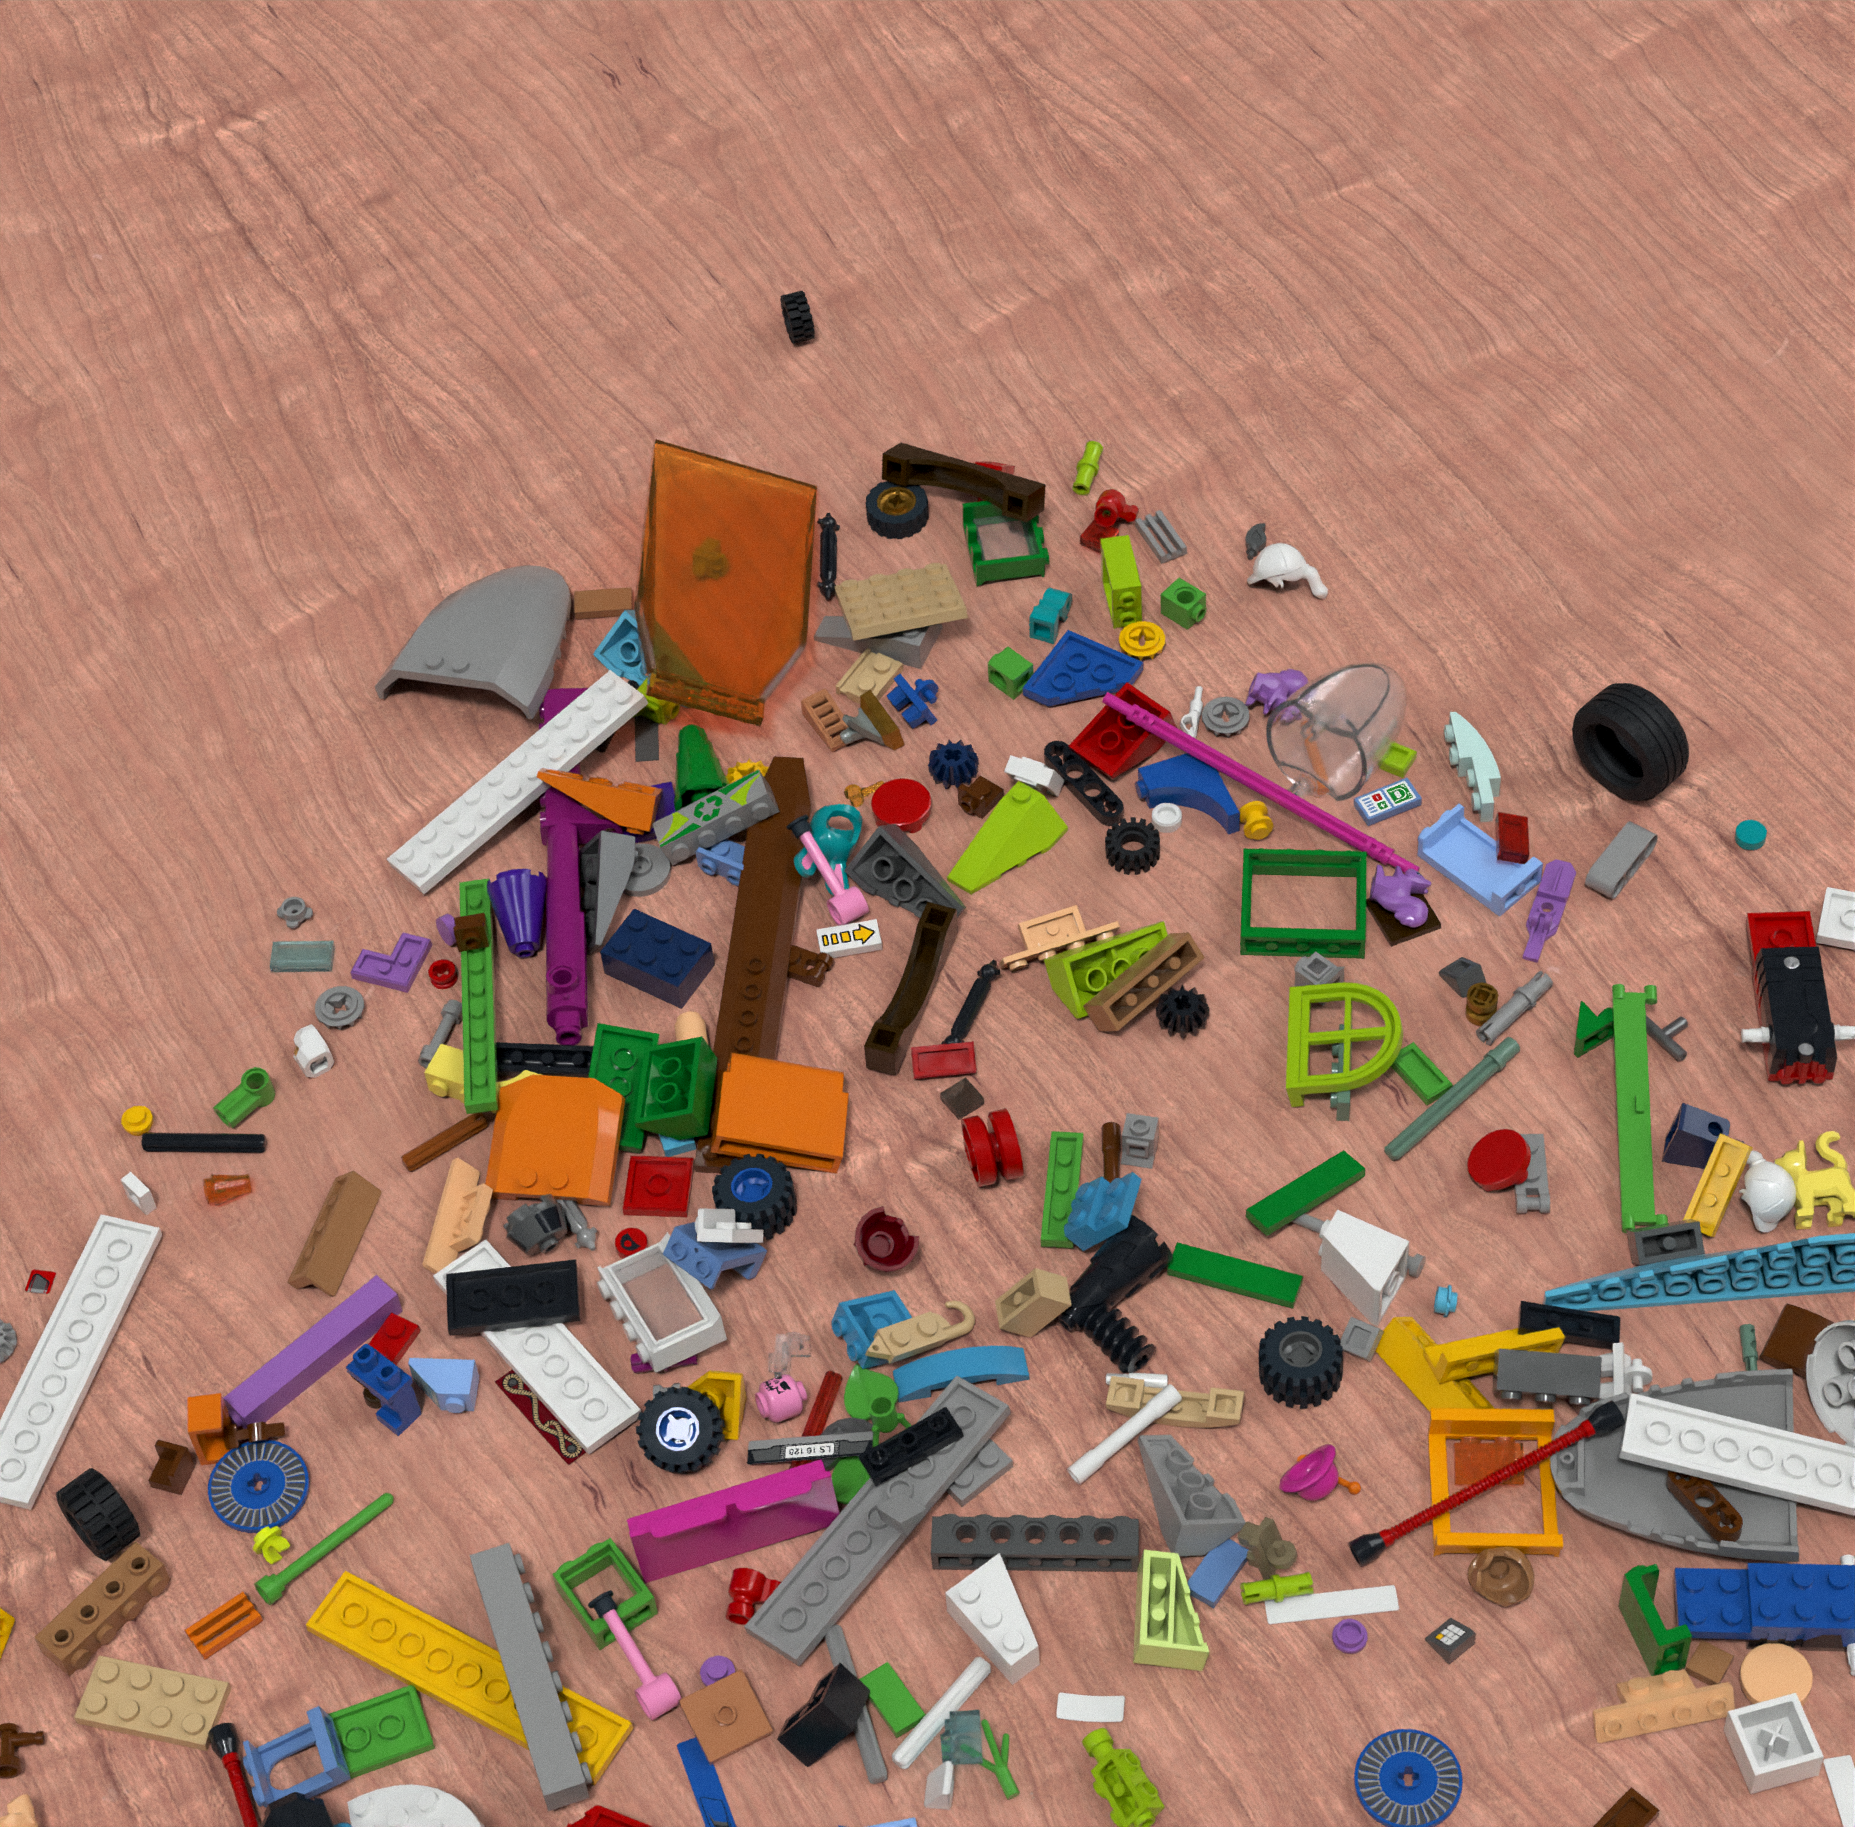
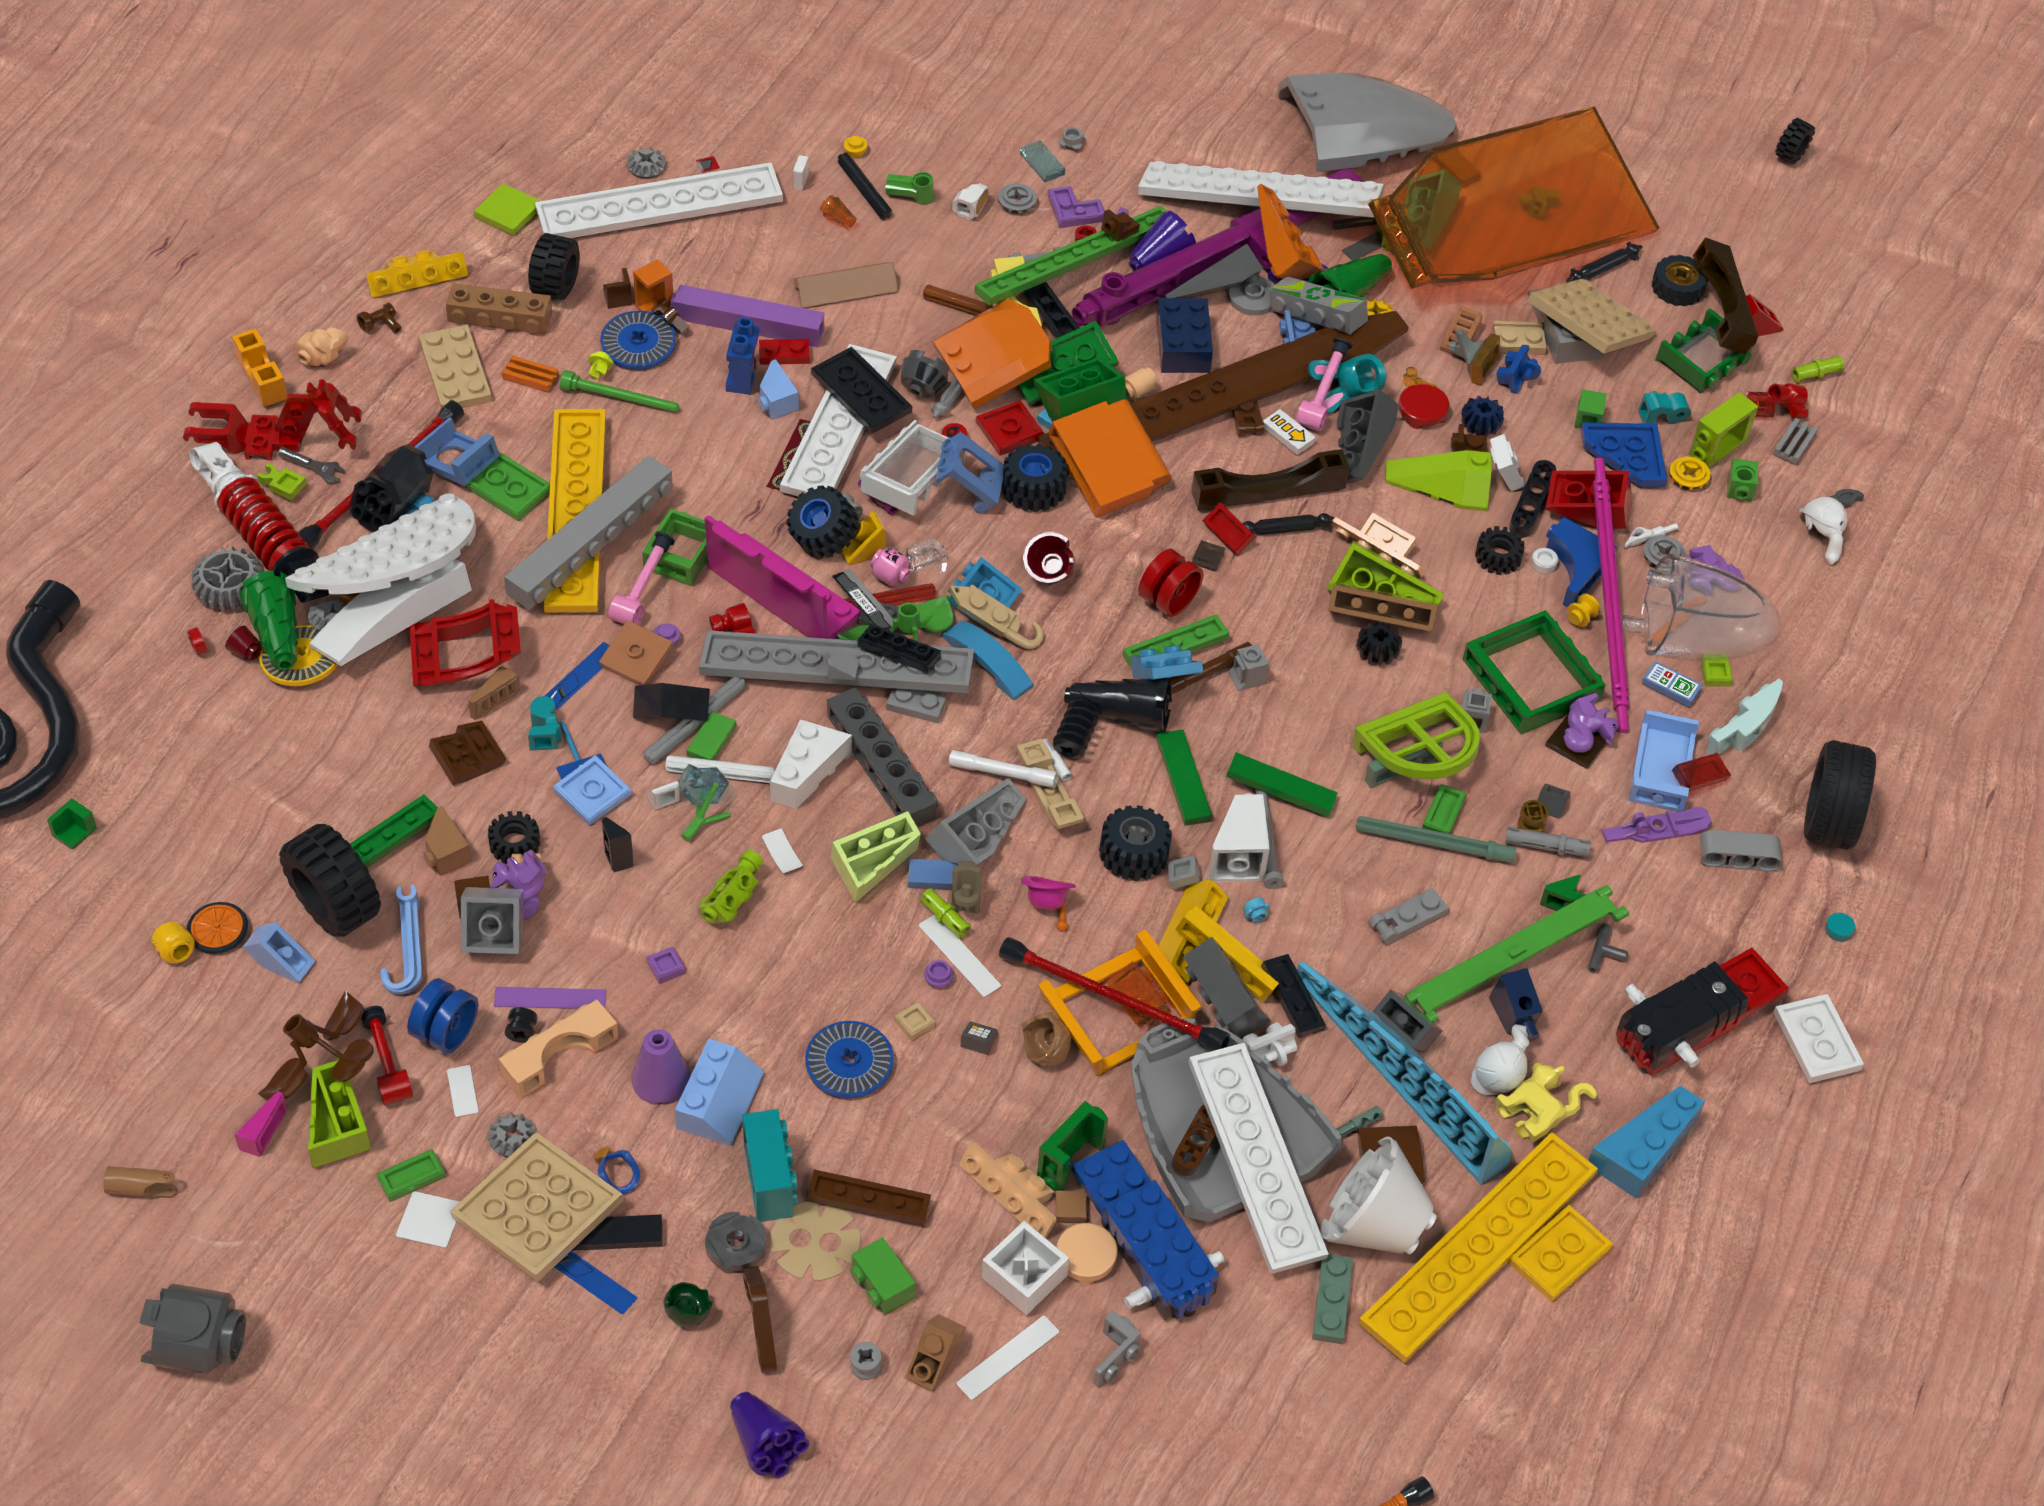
camera: 50 degrees right, 0 degrees up
light nougat bracket [423,1158,493,1274] -> none
white bracket [695,1208,764,1243] -> none
tan brick [995,1268,1071,1338] -> none
red tile [1467,1129,1531,1192] -> none
yellow plate [1683,1133,1753,1237] -> none
none -> tan tile [895,1002,935,1041]

